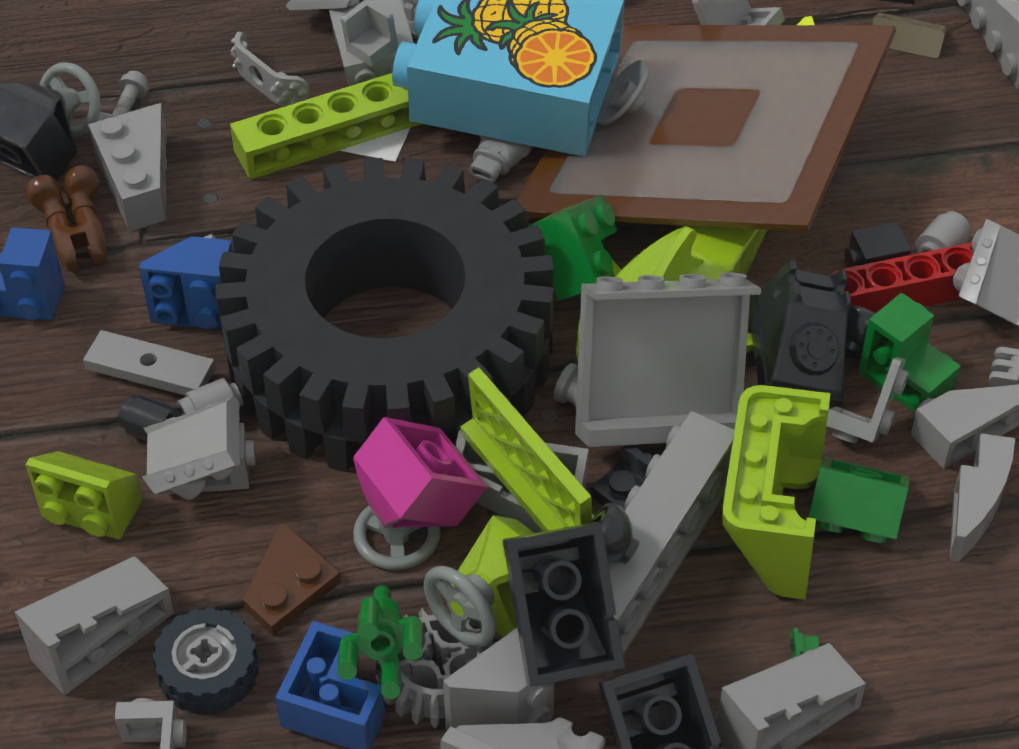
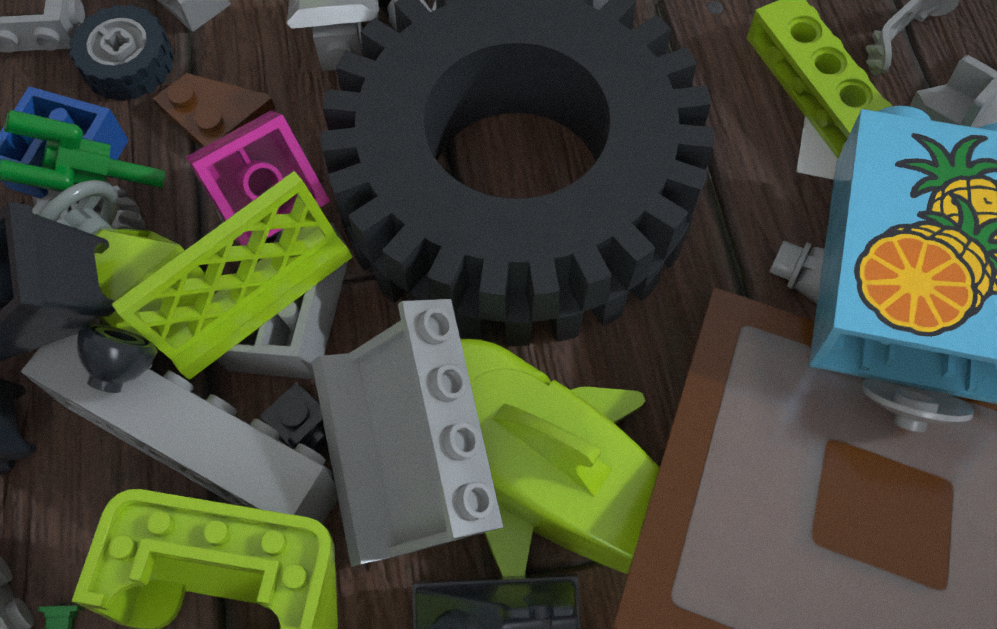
camera: 90 degrees right, 15 degrees up
green brick [528,194,617,301] -> none

